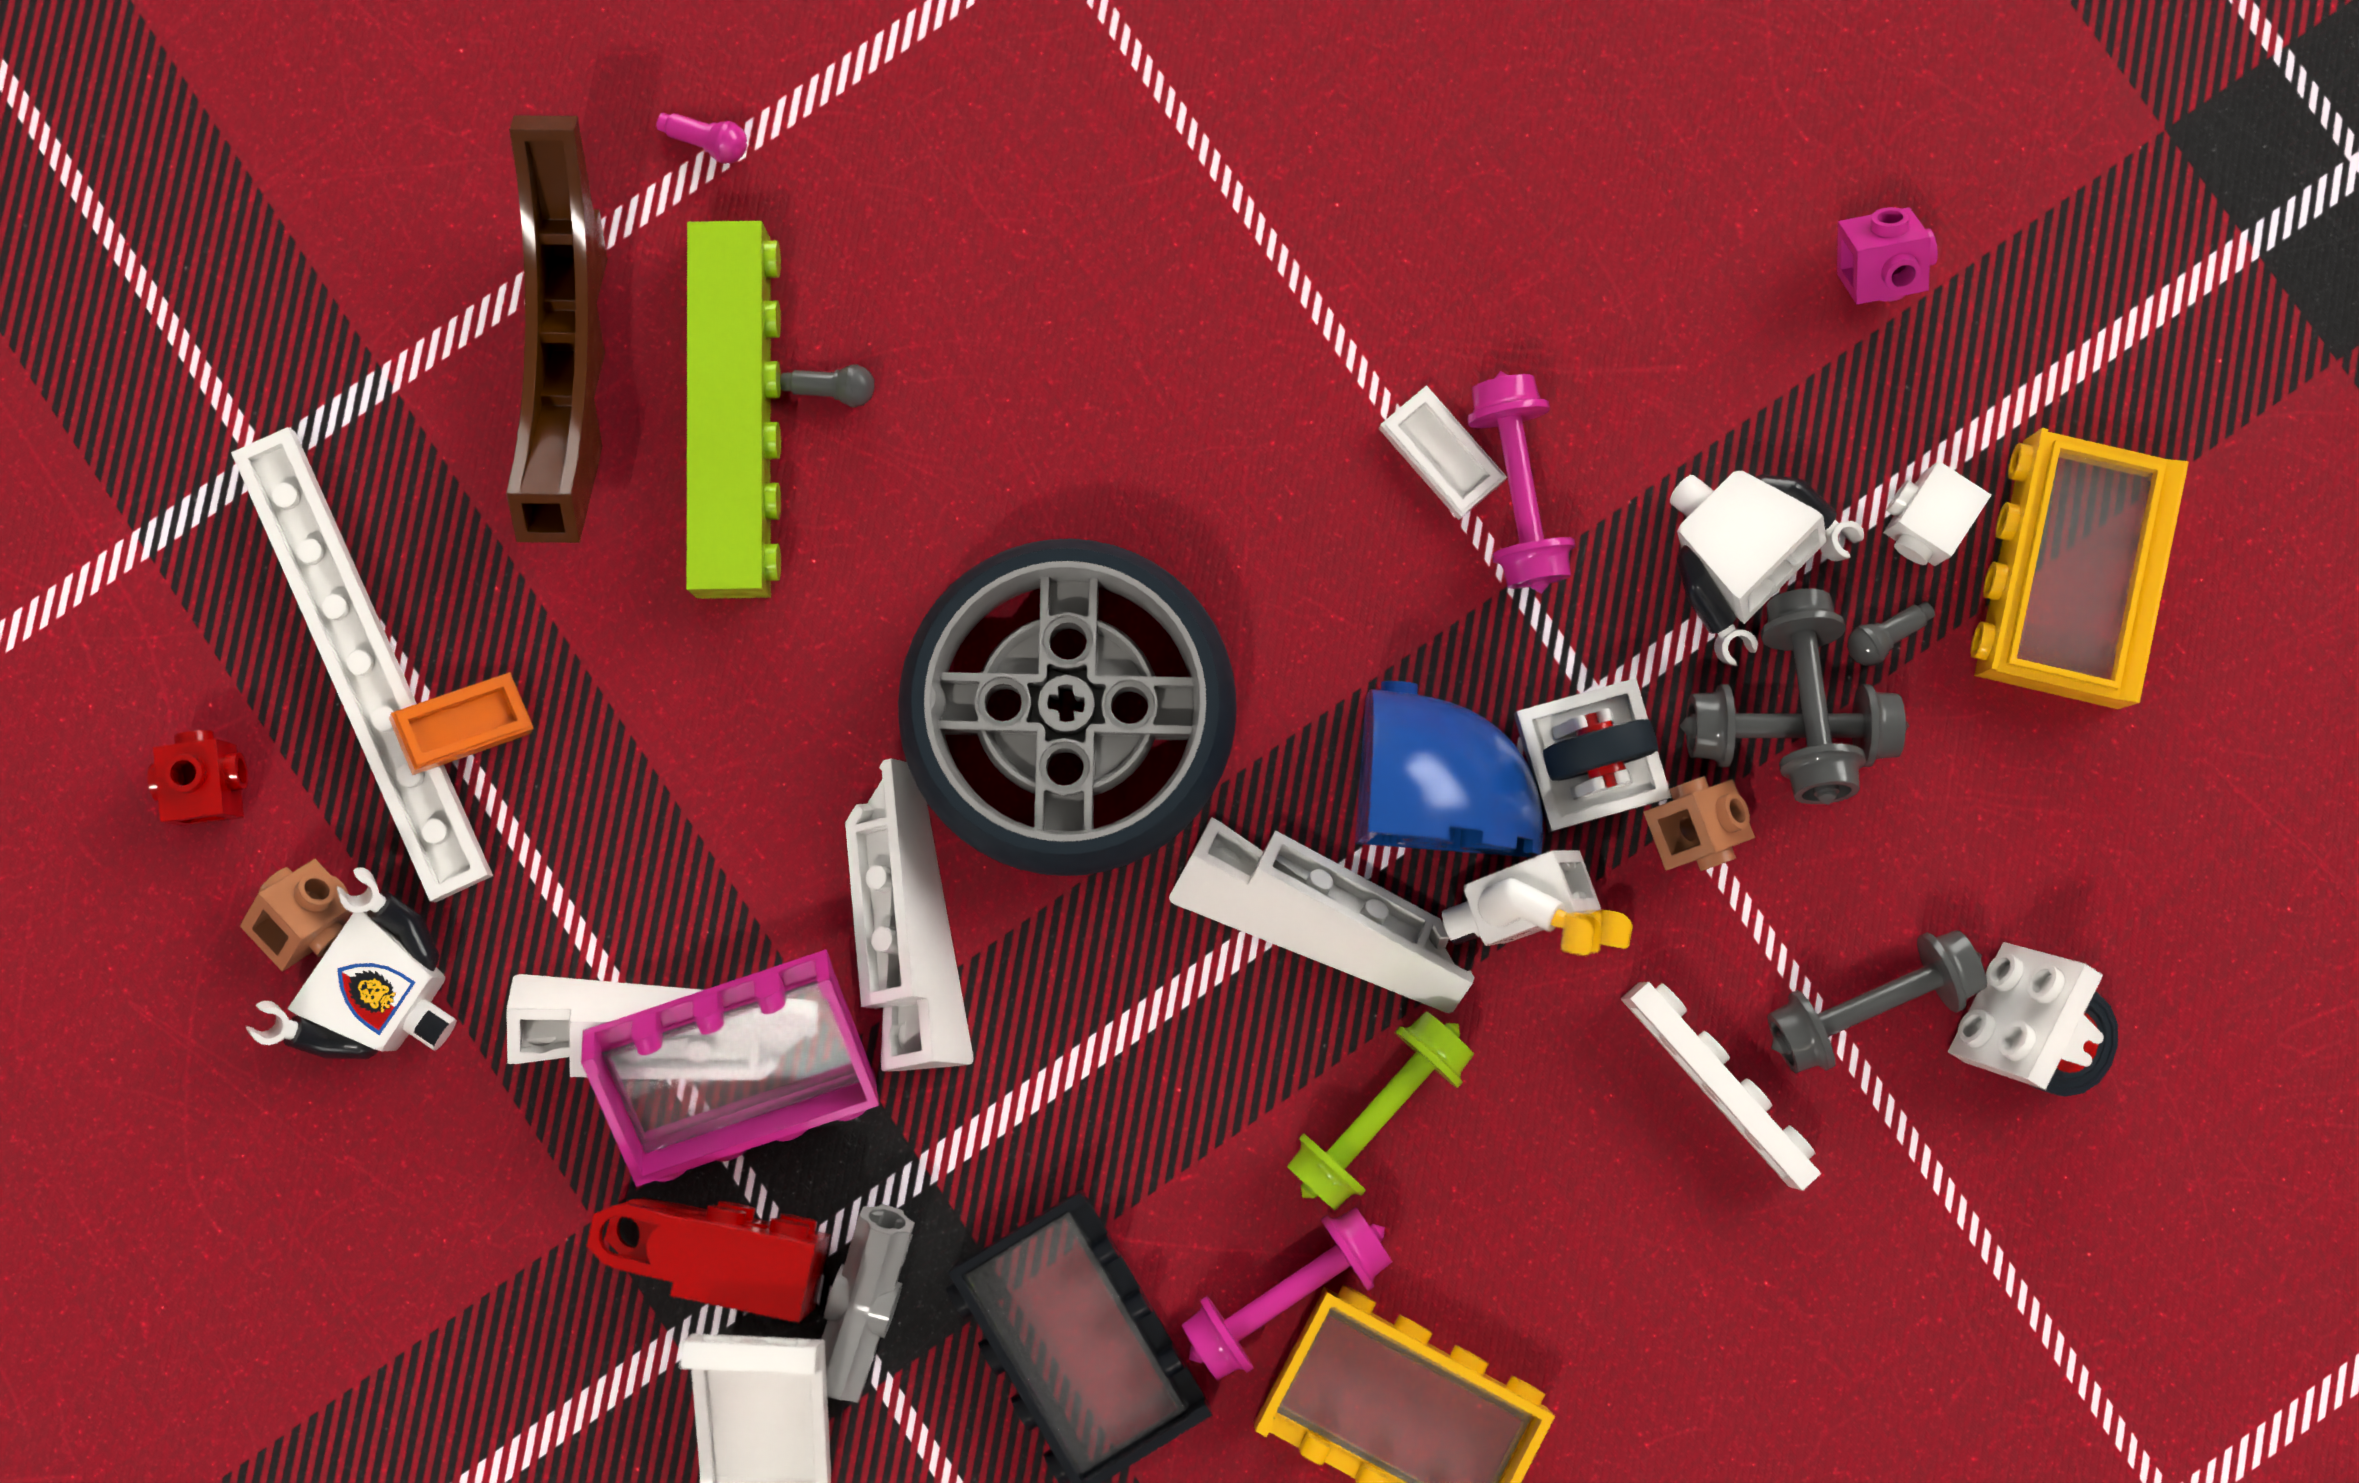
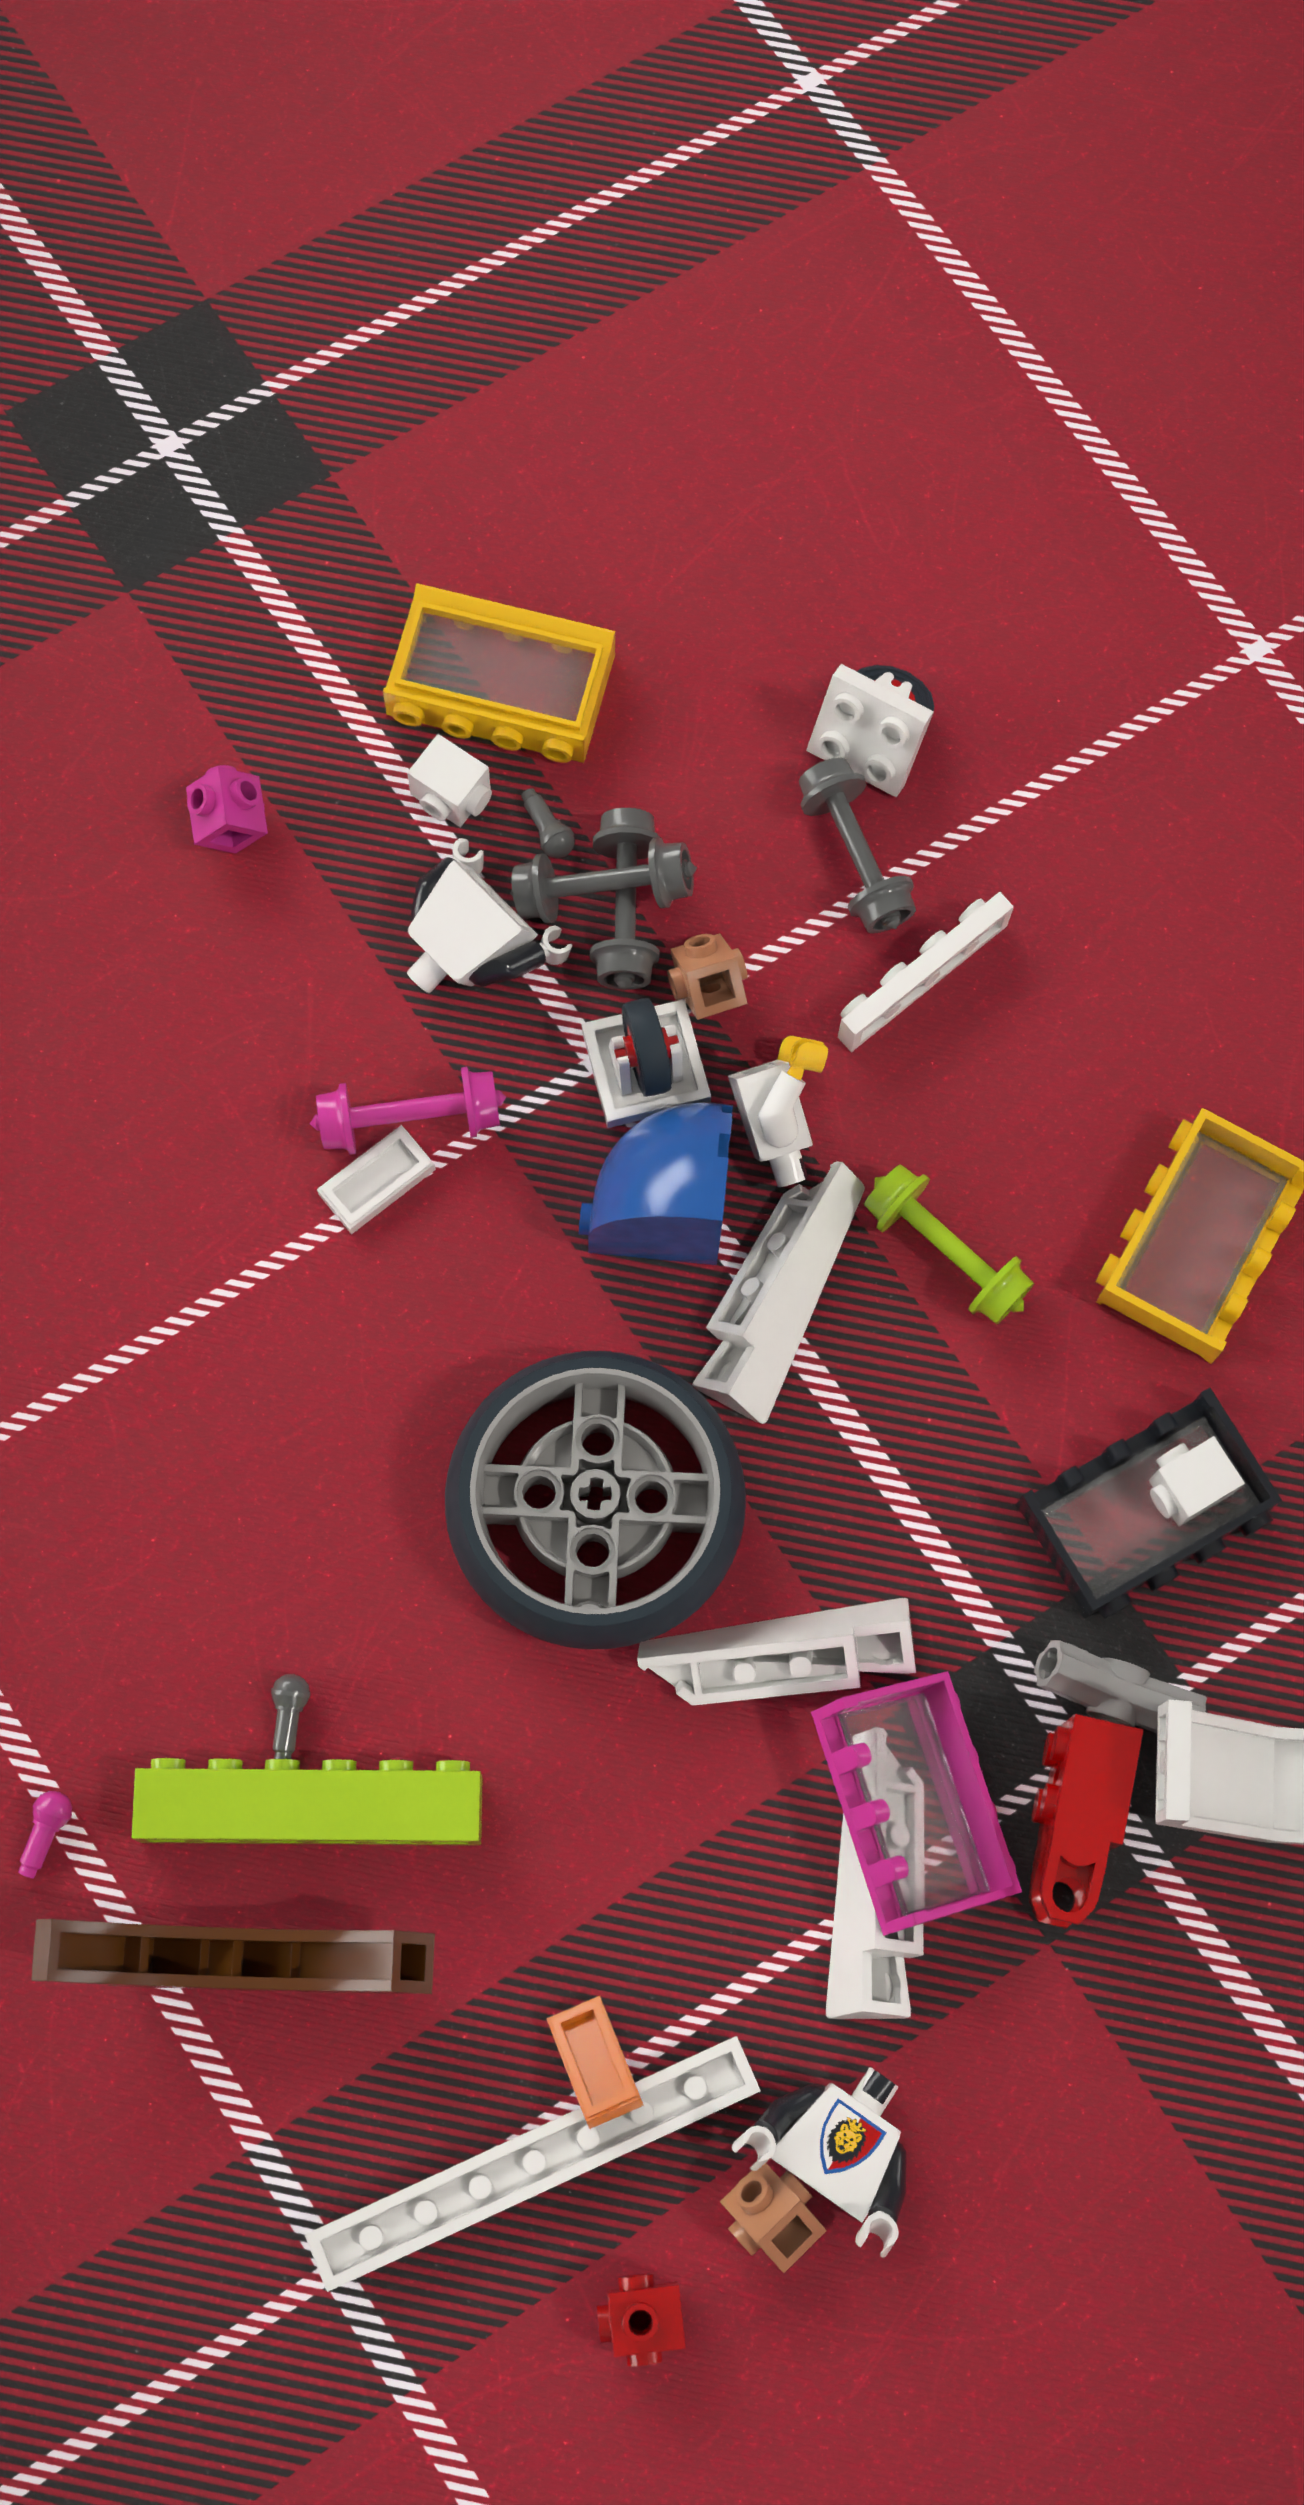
camera: 90 degrees left, 10 degrees down
dark pink piece [1182,1207,1392,1380] -> none
none -> white brick [1148,1436,1245,1527]

